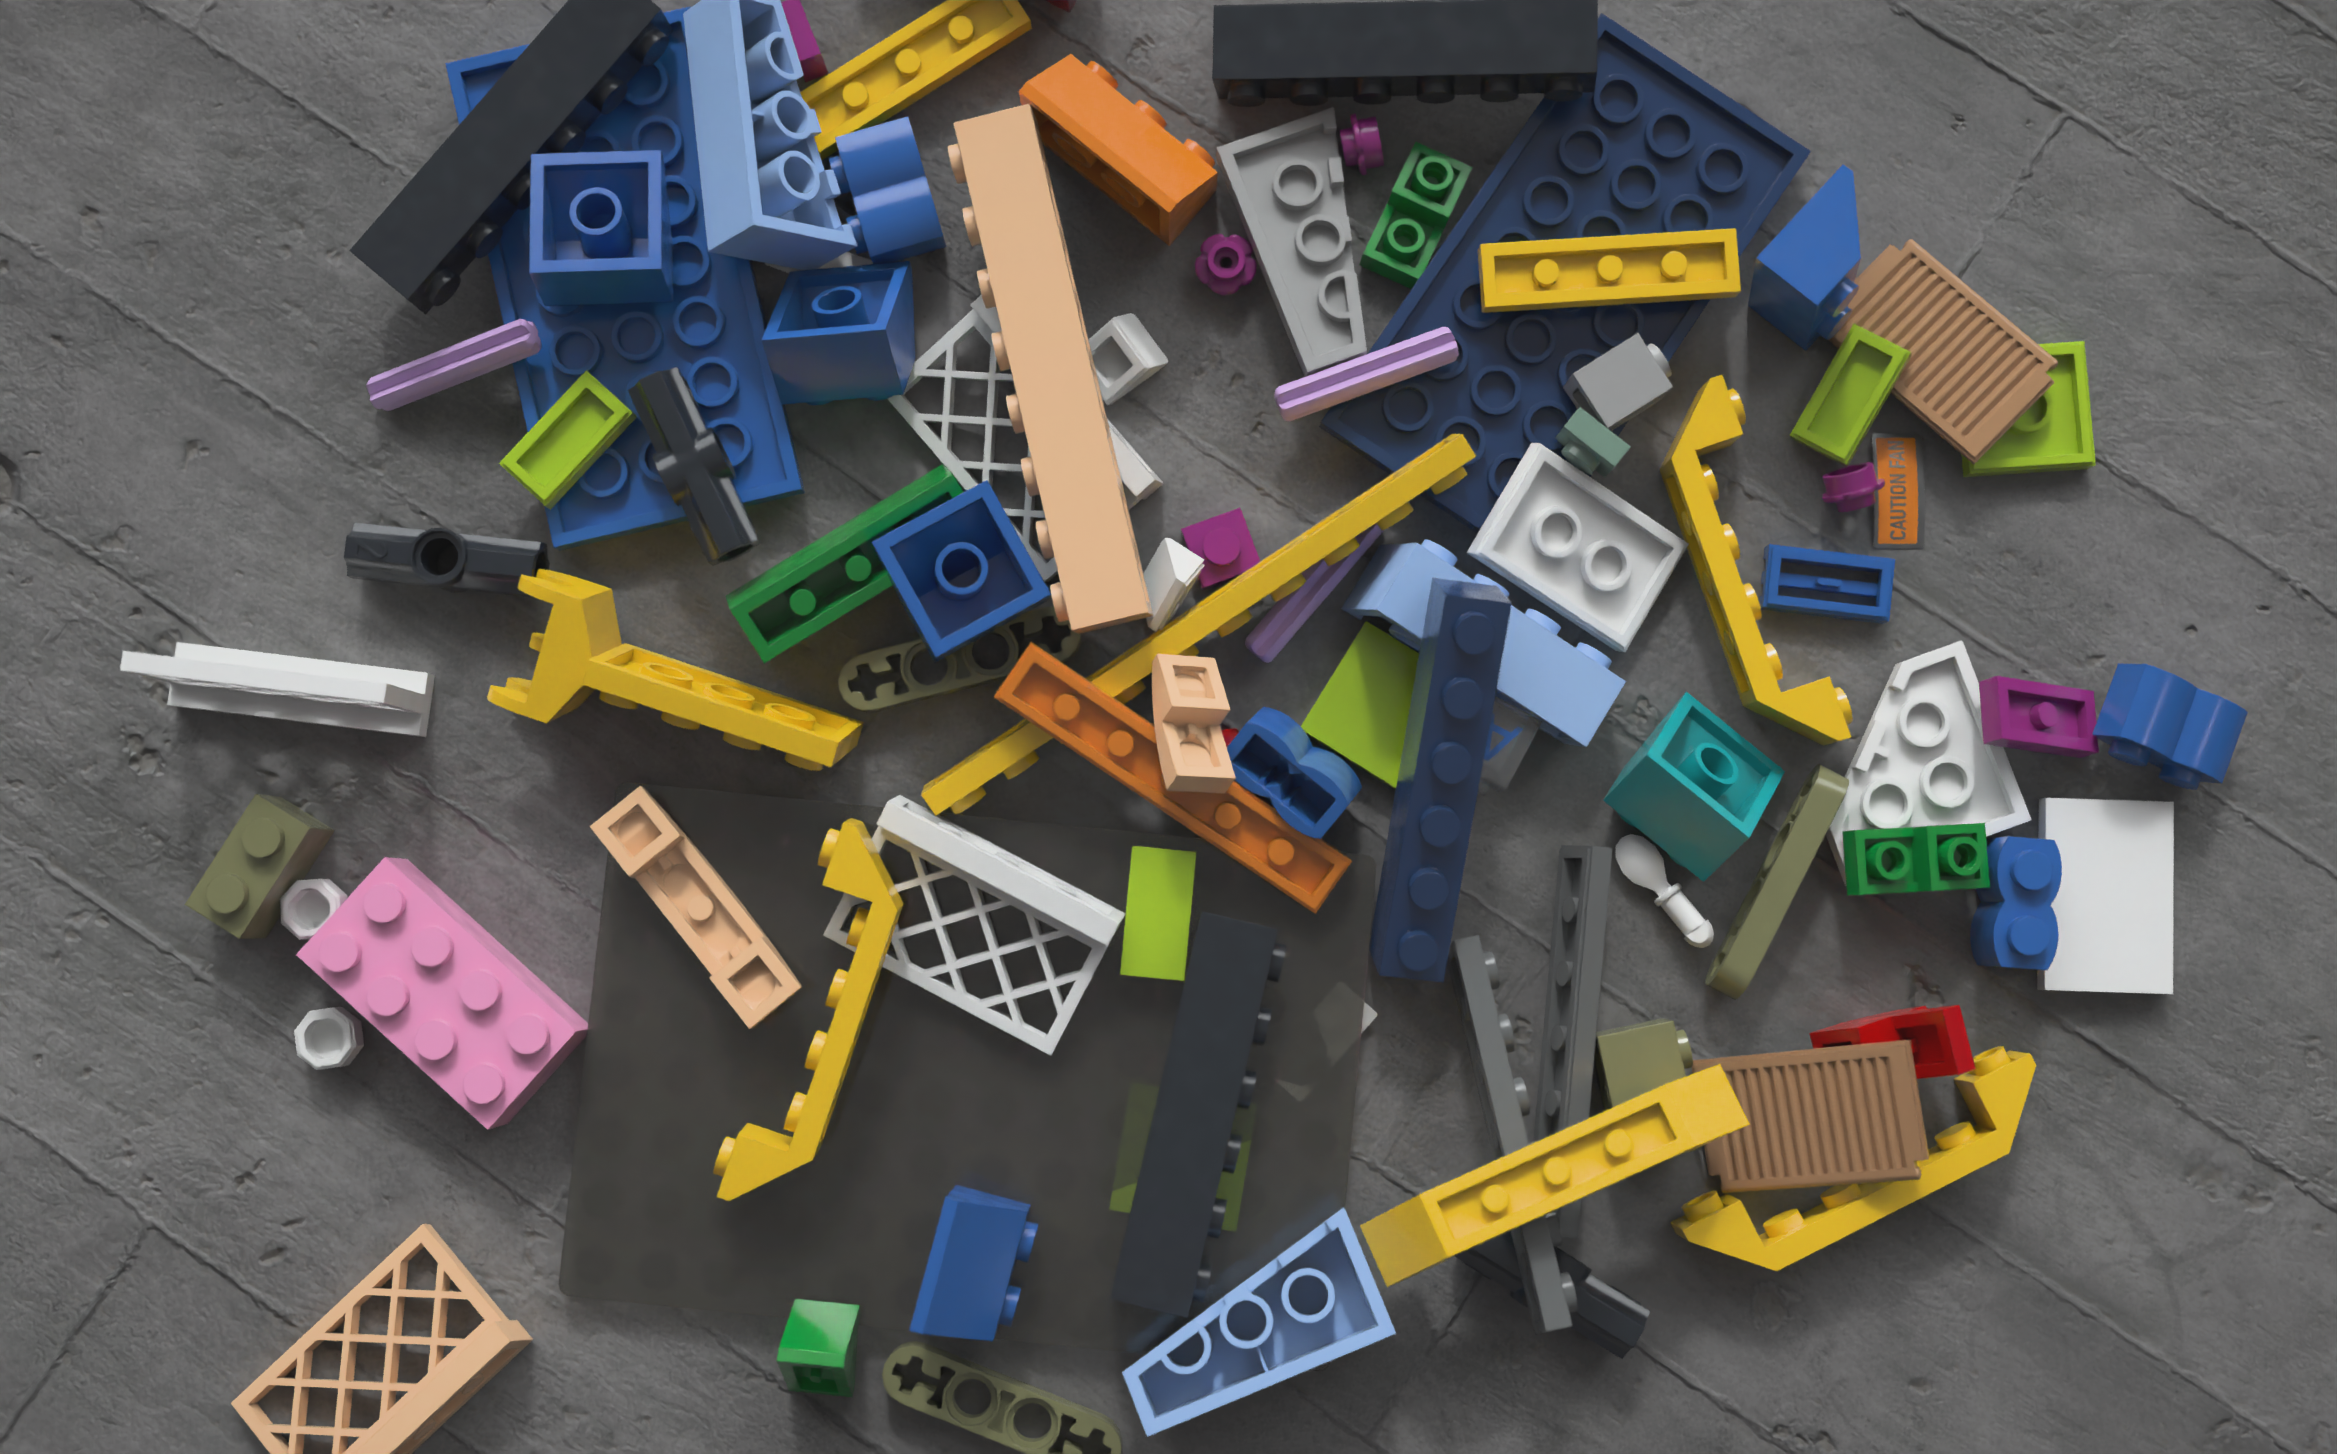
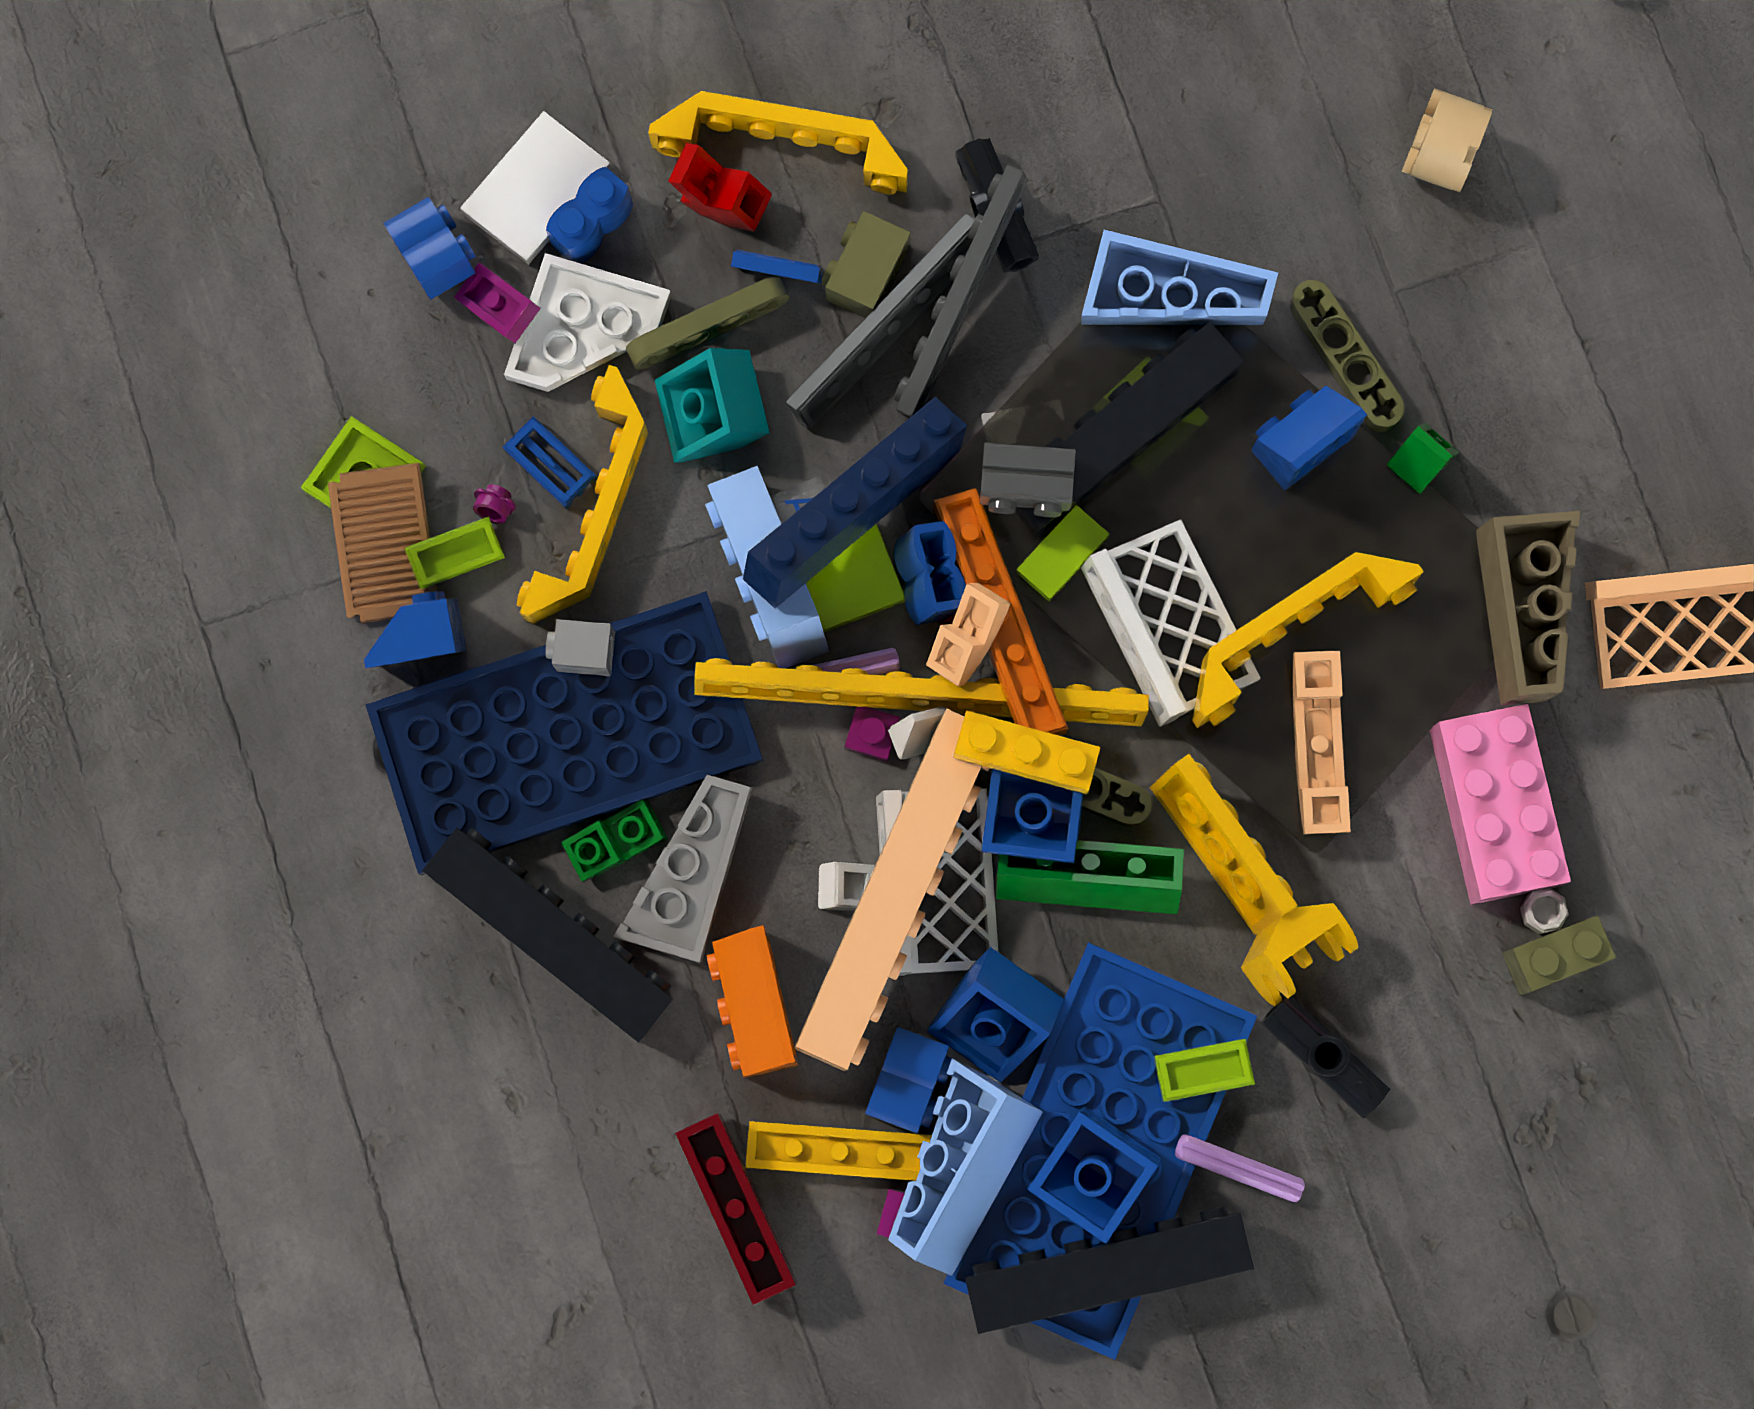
camera: 140 degrees left, 5 degrees down
white fence [120,642,435,737] -> none
white tile [294,1007,364,1070] -> none
black piece [628,367,762,566] -> none
magenta plate [1195,234,1257,295] -> none
lavender axle [1275,327,1459,421] -> none
magenta plate [1340,113,1384,175] -> none
yellow slope [1360,1064,1750,1288] -> none
white tile [1467,443,1689,652] -> none
yellow plate [1478,228,1741,313] -> none
sand green plate [1554,407,1631,478] -> none
white piece [1615,834,1714,948] -> none
medium nougat window [1692,1040,1929,1193] -> none
green slope [1842,823,1990,896] -> none
sticker [1872,433,1925,549] -> none
none -> blue tile [731,249,824,284]
none -> yellow plate [953,710,1100,794]
none -> dark grey brick [980,443,1076,517]
none -> dark tan wedge [1476,511,1580,706]

